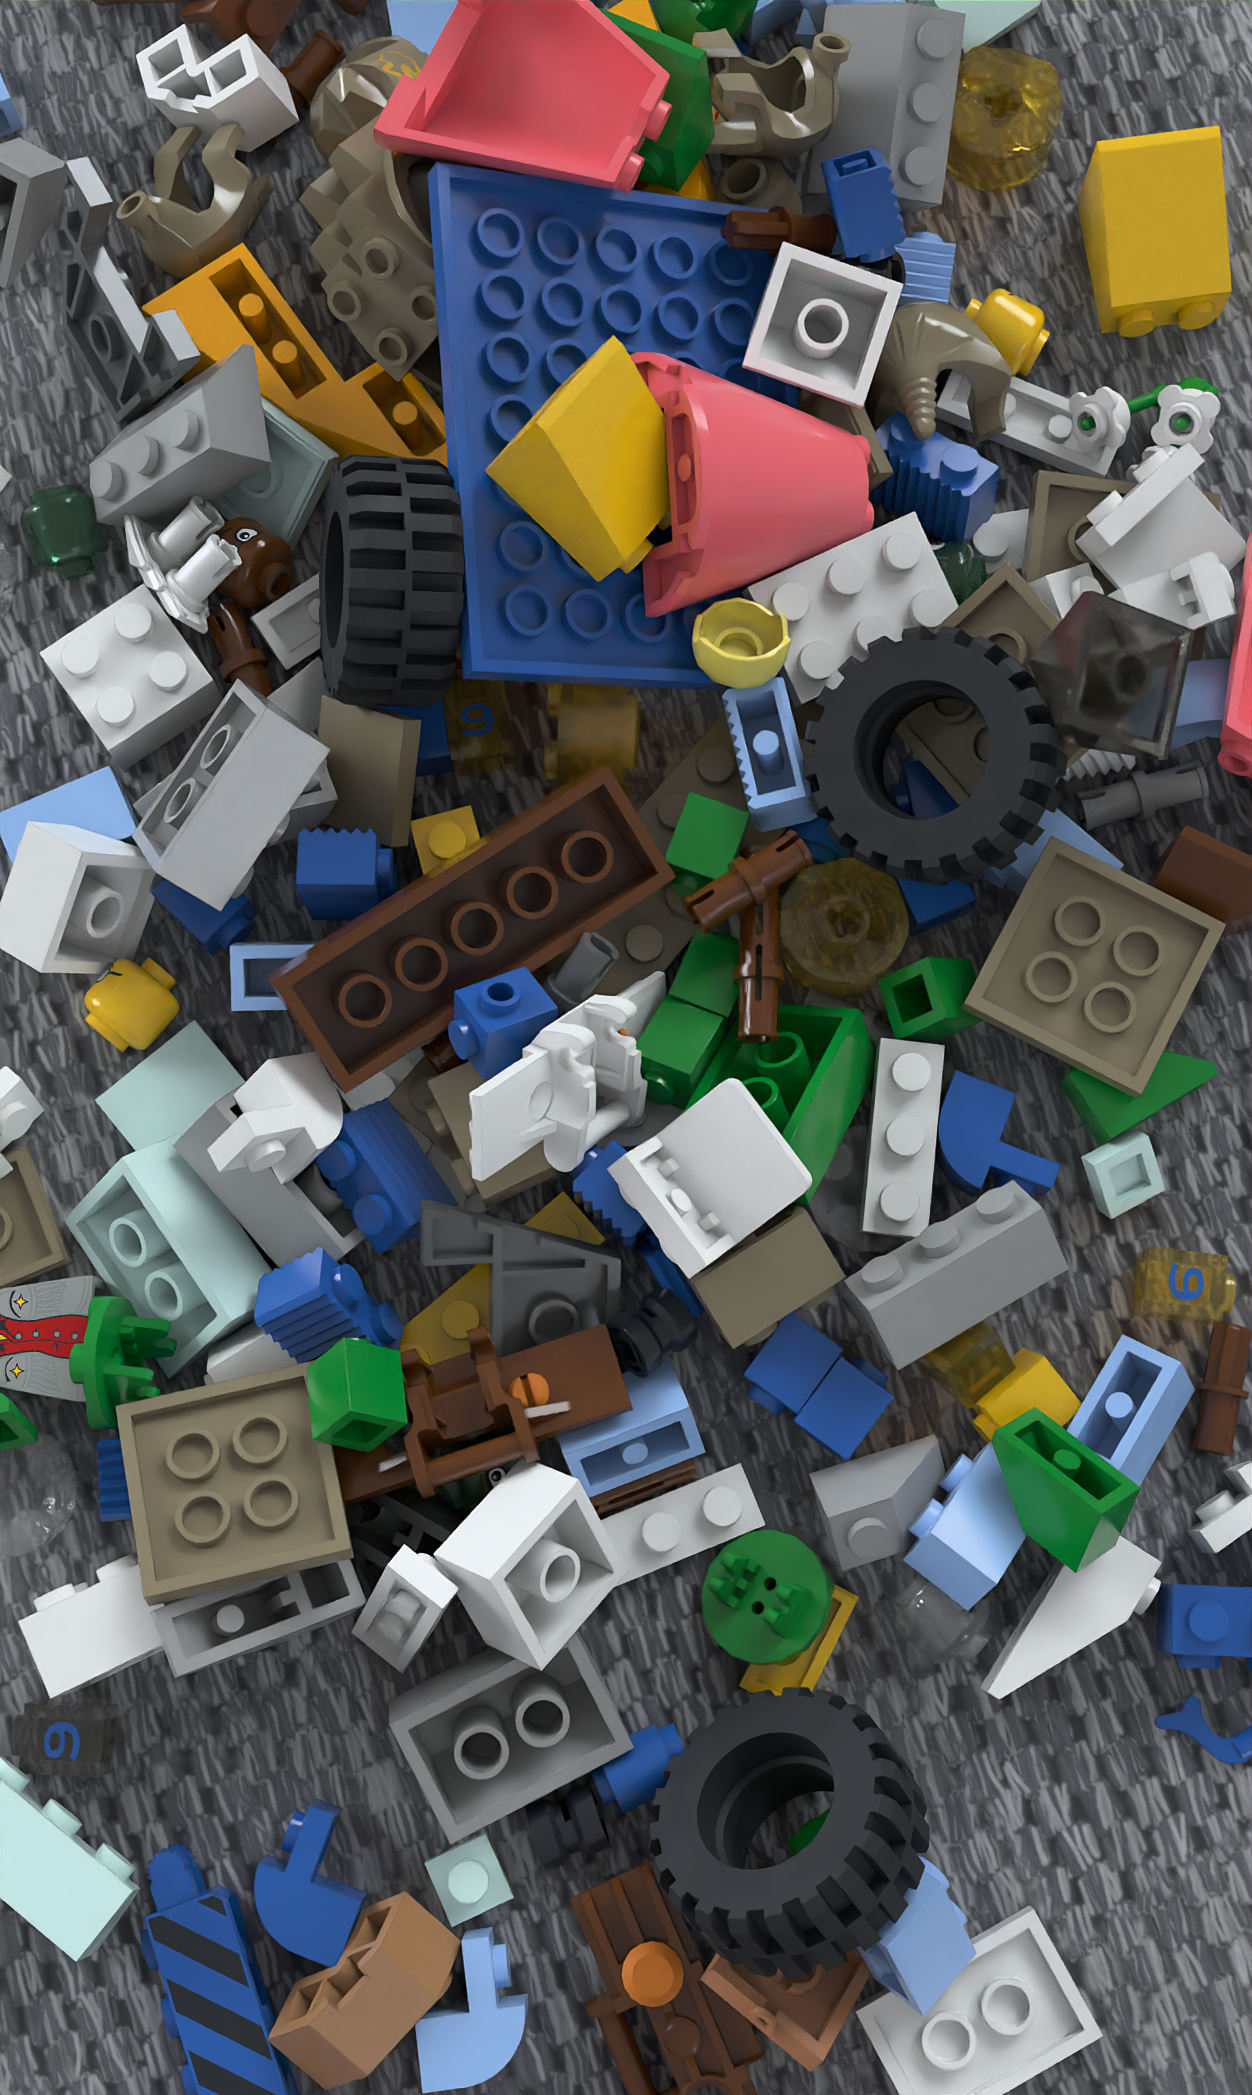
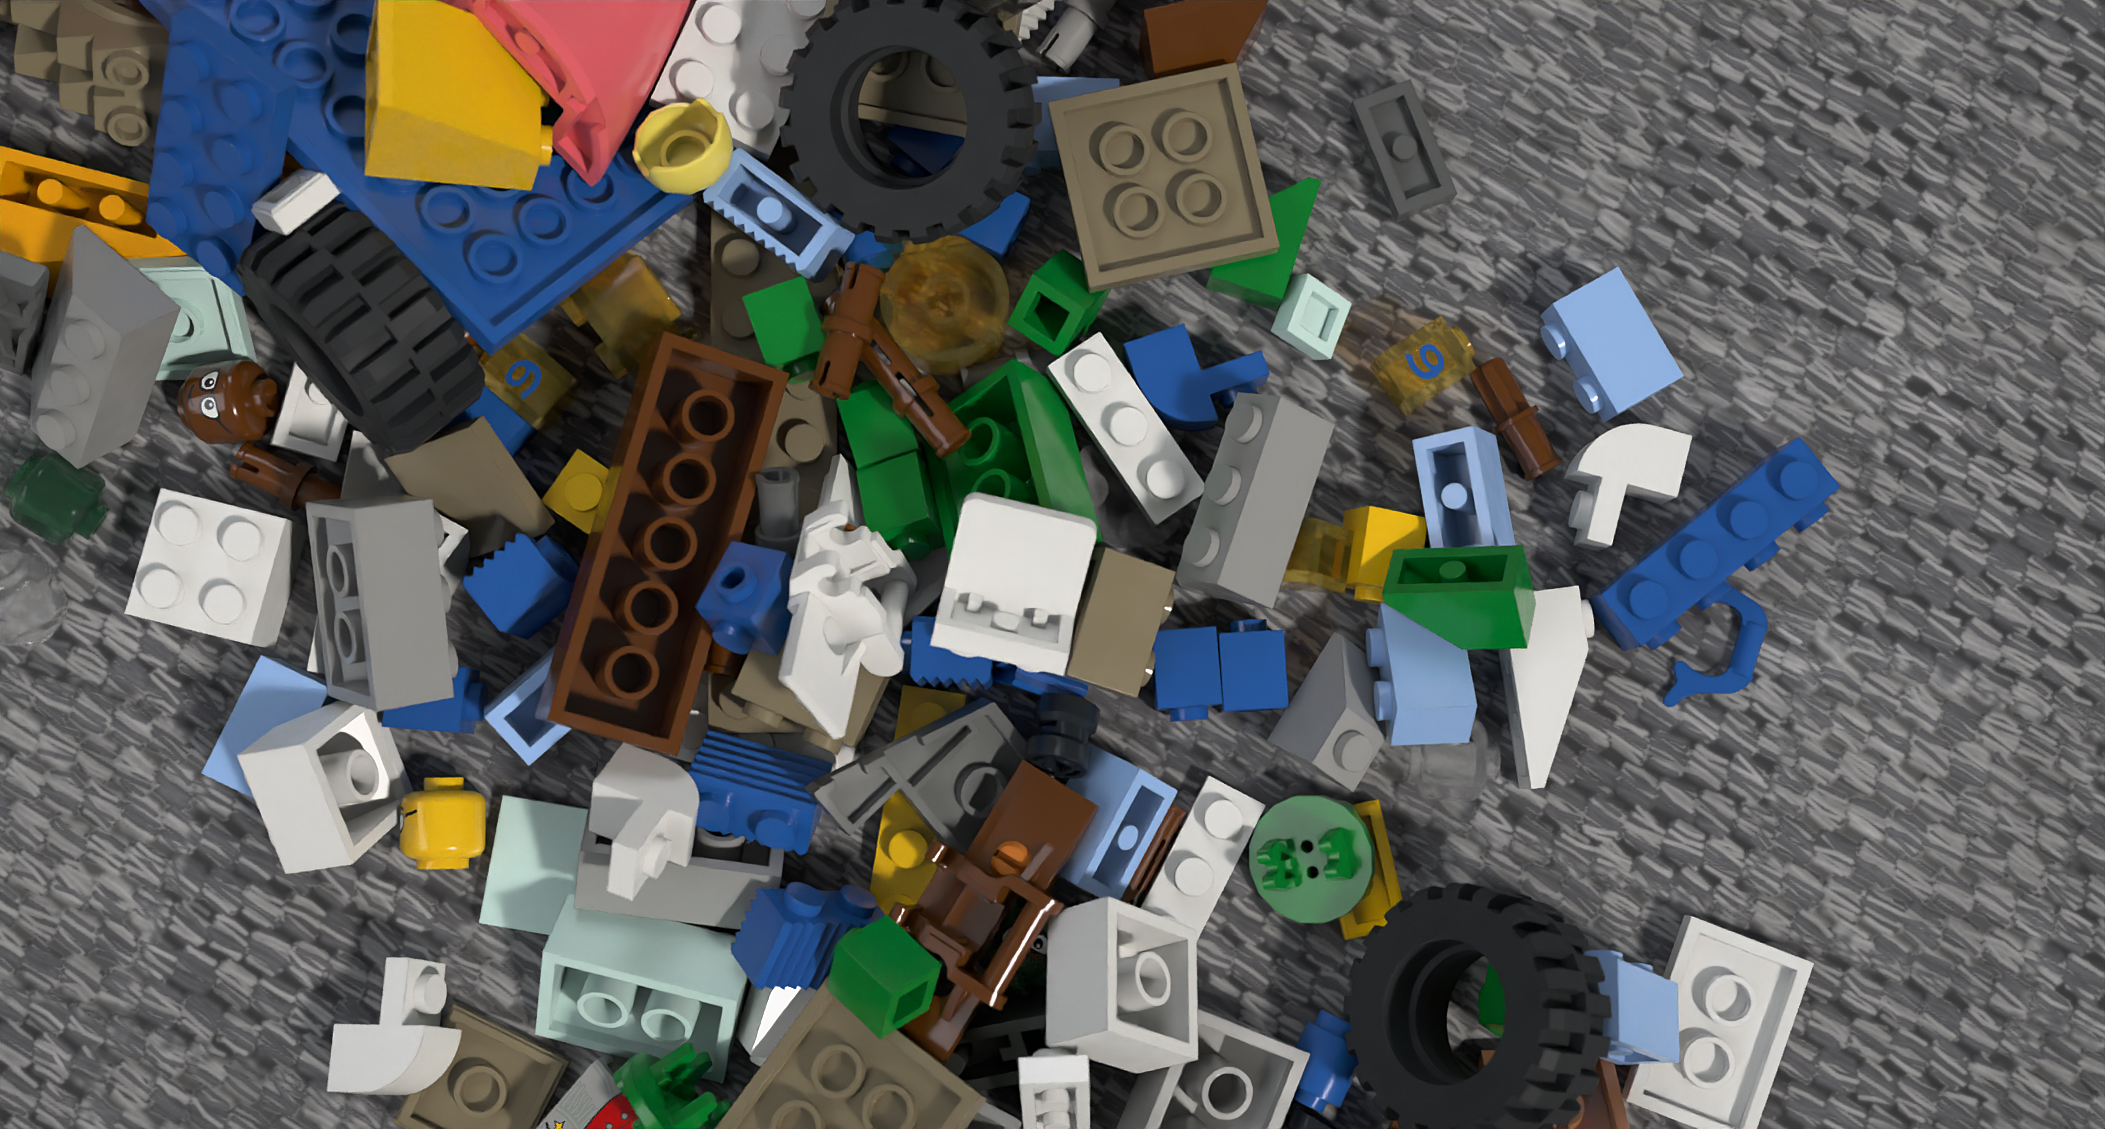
camera: 45 degrees left, 5 degrees up
white connector [123,496,242,634] -> none
none -> blue plate [145,5,298,297]
none -> white tile [251,168,340,235]

